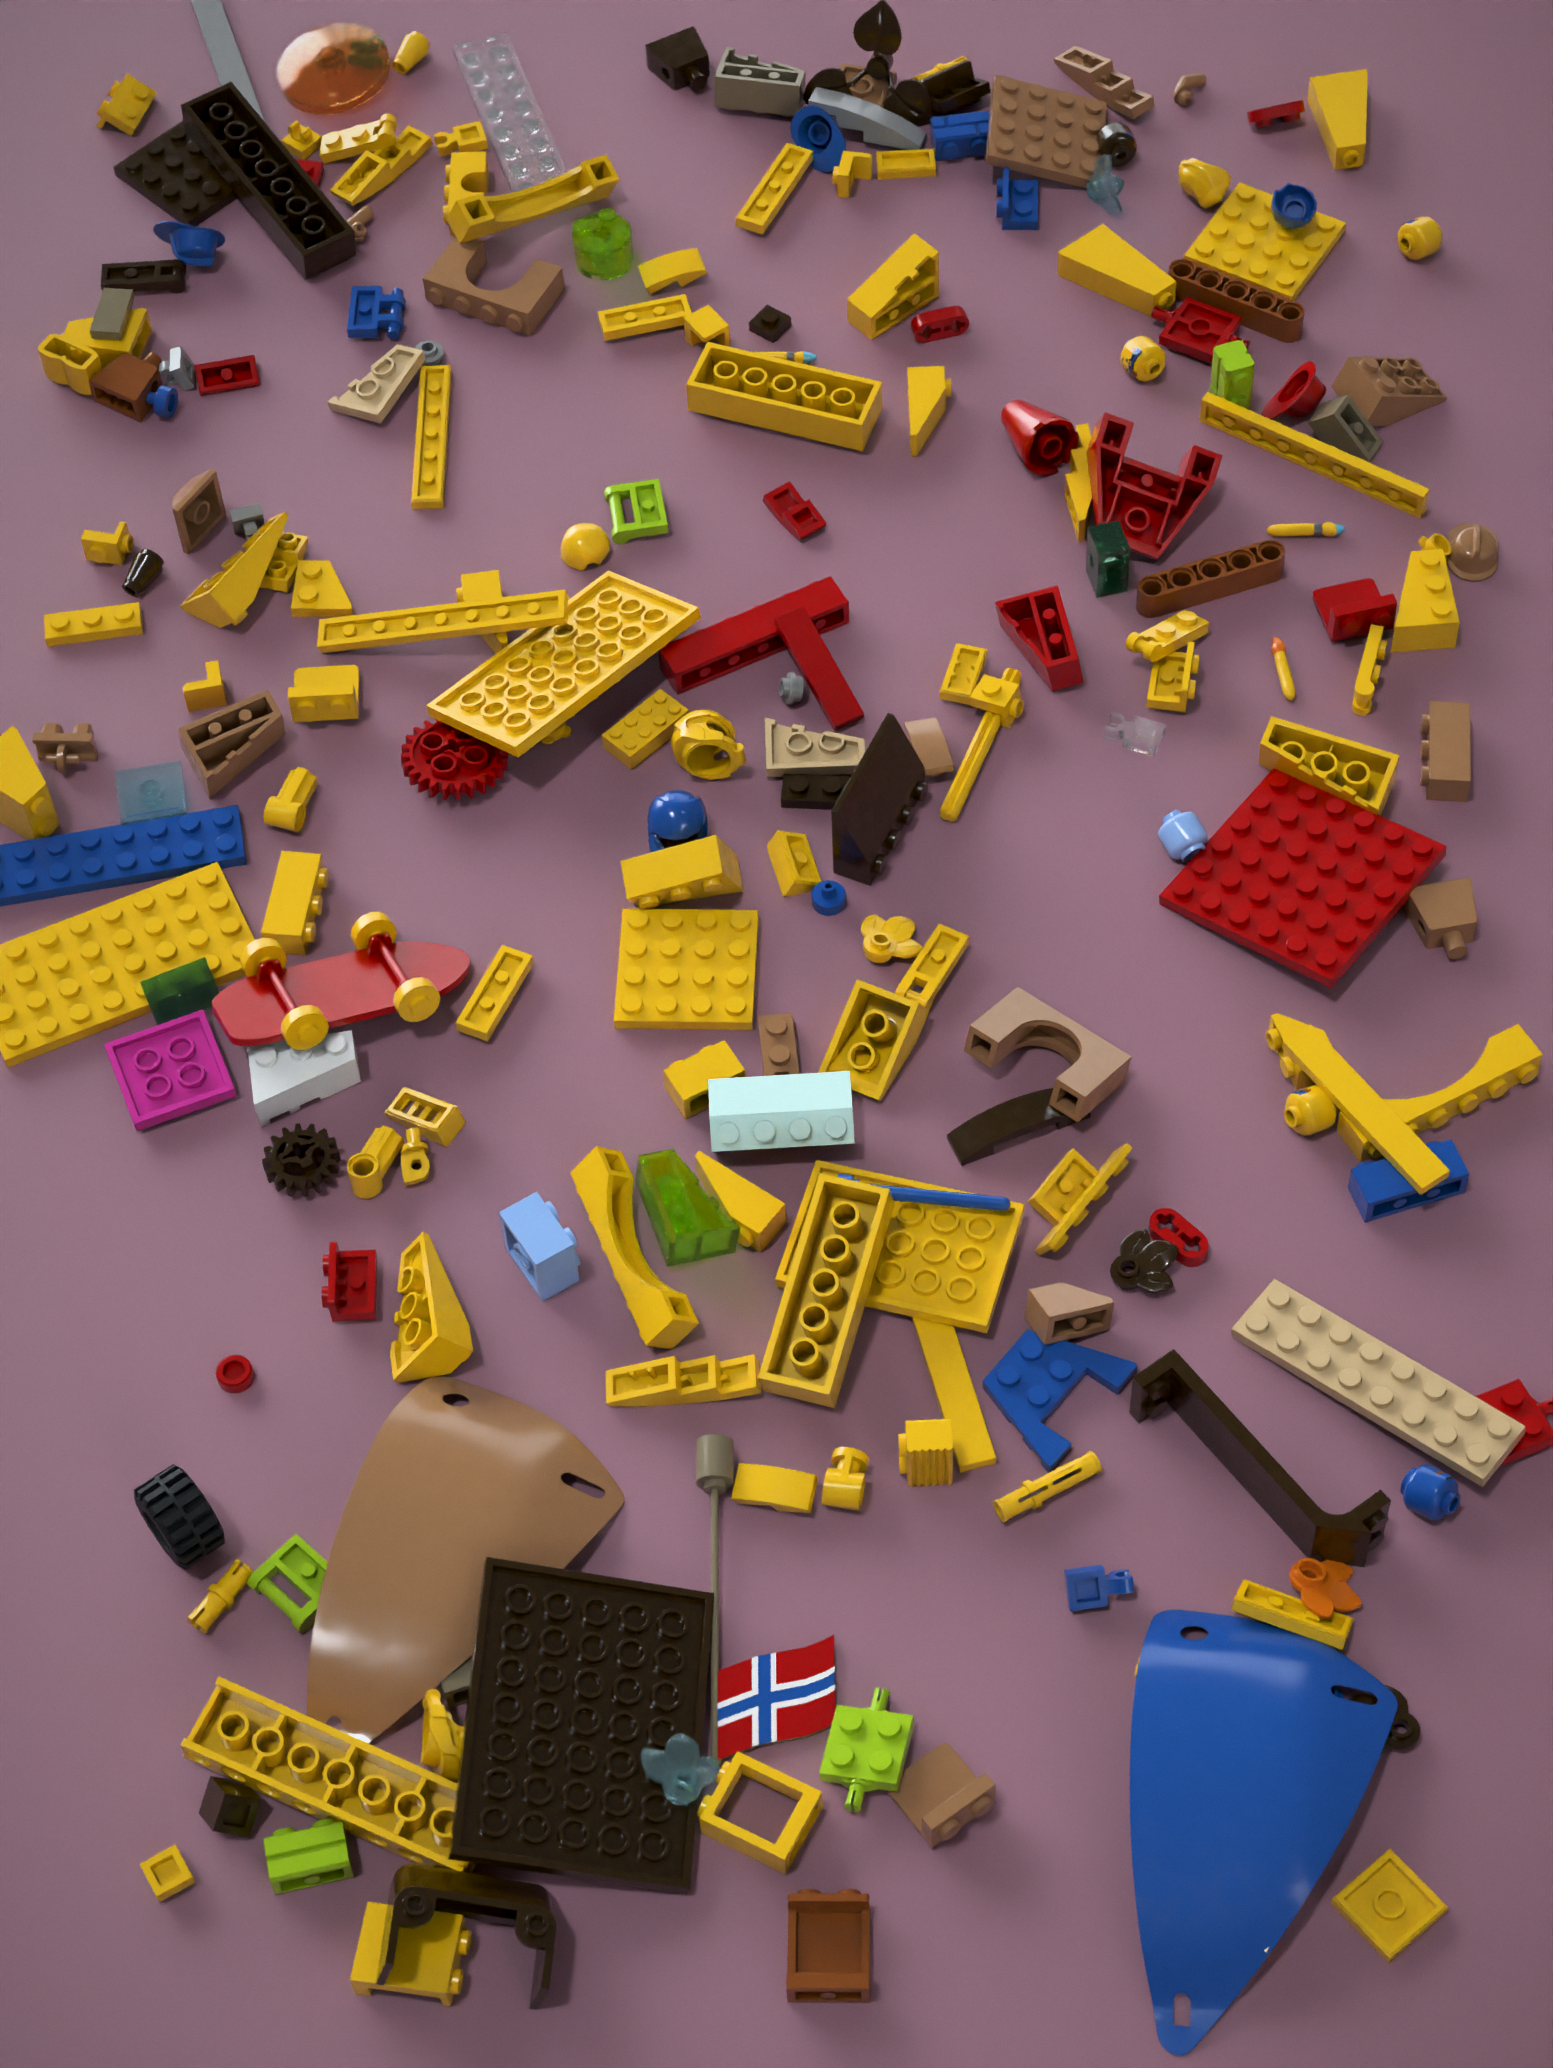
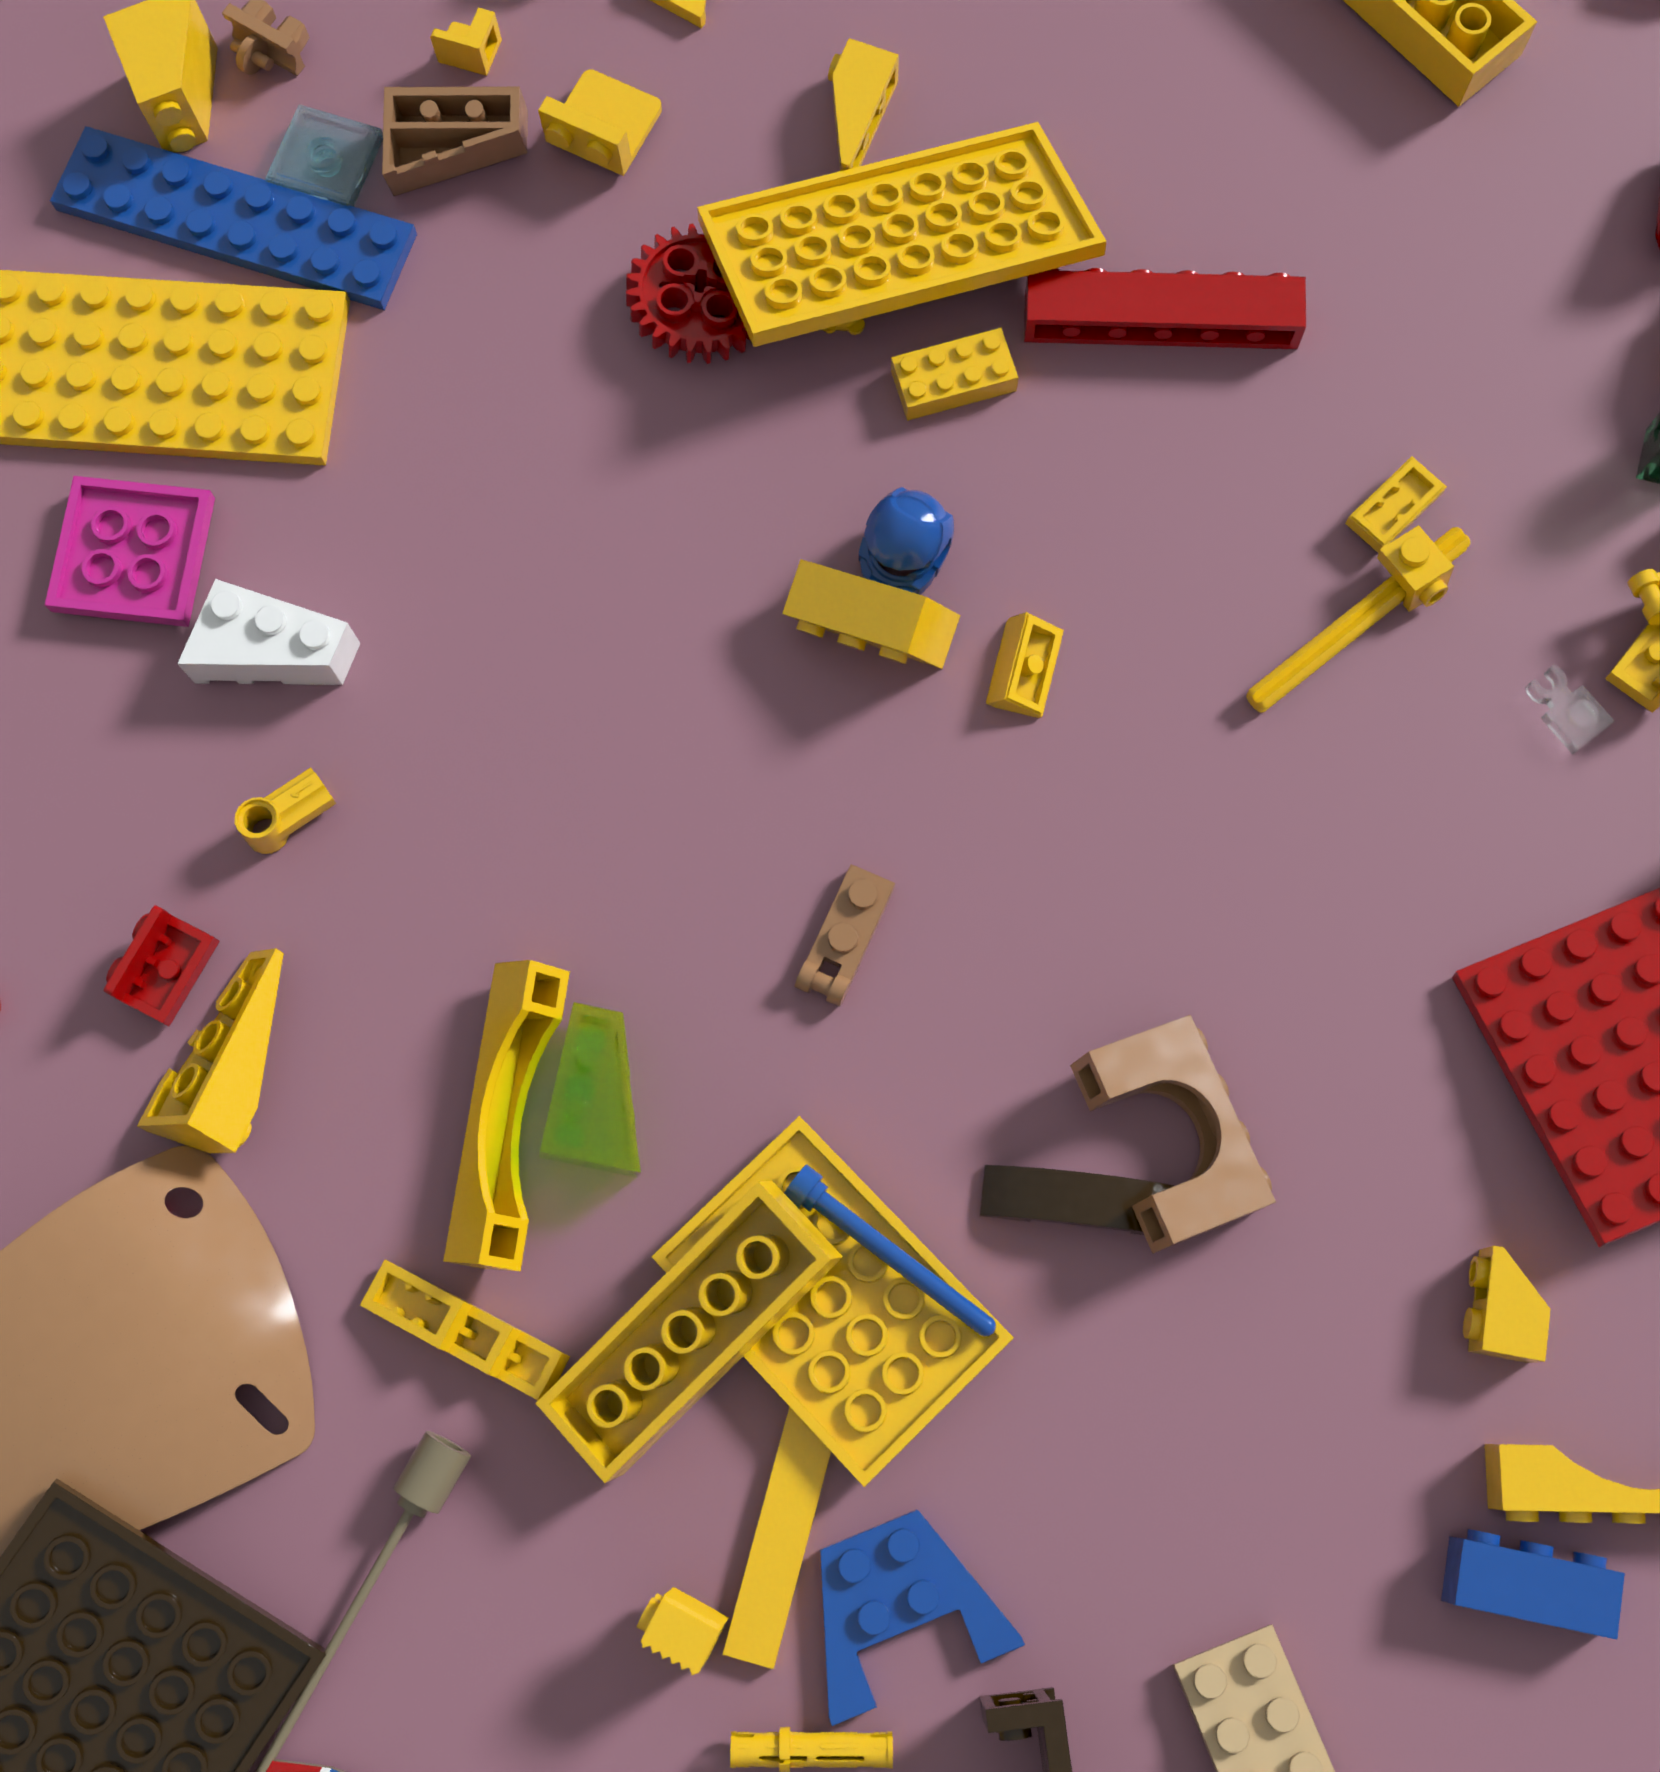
camera: 30 degrees right, 20 degrees up
clear green plate [140,957,219,1025] -> none
piece [212,912,470,1050] -> none
yellow brick [261,851,329,956] -> none
dark brown gear [262,1123,341,1197] -> none
yellow piece [263,767,318,832] -> none
yellow plate [317,590,569,653] -> none
yellow slope [384,1087,465,1147] -> none
yellow piece [401,1128,430,1186] -> none
yellow plate [456,945,534,1042] -> none
light blue brick [499,1192,581,1302] -> none
yellow hair [560,523,610,571] -> none
lime plate [604,479,669,544] -> none
yellow plate [614,908,759,1030] -> none
yellow brick [663,1040,746,1120] -> none
yellow helmet [671,709,746,780] -> none
yellow slope [695,1151,786,1252] -> none
light aqua slope [708,1071,855,1152] -> none
yellow slope [731,1463,818,1513] -> none
red slope [763,481,827,540] -> none
tan wing [765,718,865,777] -> none
red tile [774,606,864,731] -> none
light grey plate [779,672,804,705] -> none
dark brown plate [781,774,850,810] -> none
blue tile [812,880,846,916] -> none
yellow slope [818,979,929,1101] -> none
yellow piece [821,1447,869,1511] -> none
dark brown slope [831,713,928,886] -> none
yellow plate [860,914,923,963] -> none
yellow plate [895,923,969,1010] -> none
medium nougat slope [904,717,954,777] -> none
yellow slope [907,366,951,457] -> none
red wedge [995,585,1084,691] -> none
medium nougat slope [1024,1282,1114,1345] -> none
yellow bracket [1028,1143,1132,1256] -> none
dark brown plate [1110,1229,1179,1294] -> none
red beam [1148,1208,1209,1267] -> none
light blue head [1158,810,1208,862] -> none
yellow tile [1282,1024,1450,1195] -> none
yellow head [1284,1085,1339,1136] -> none

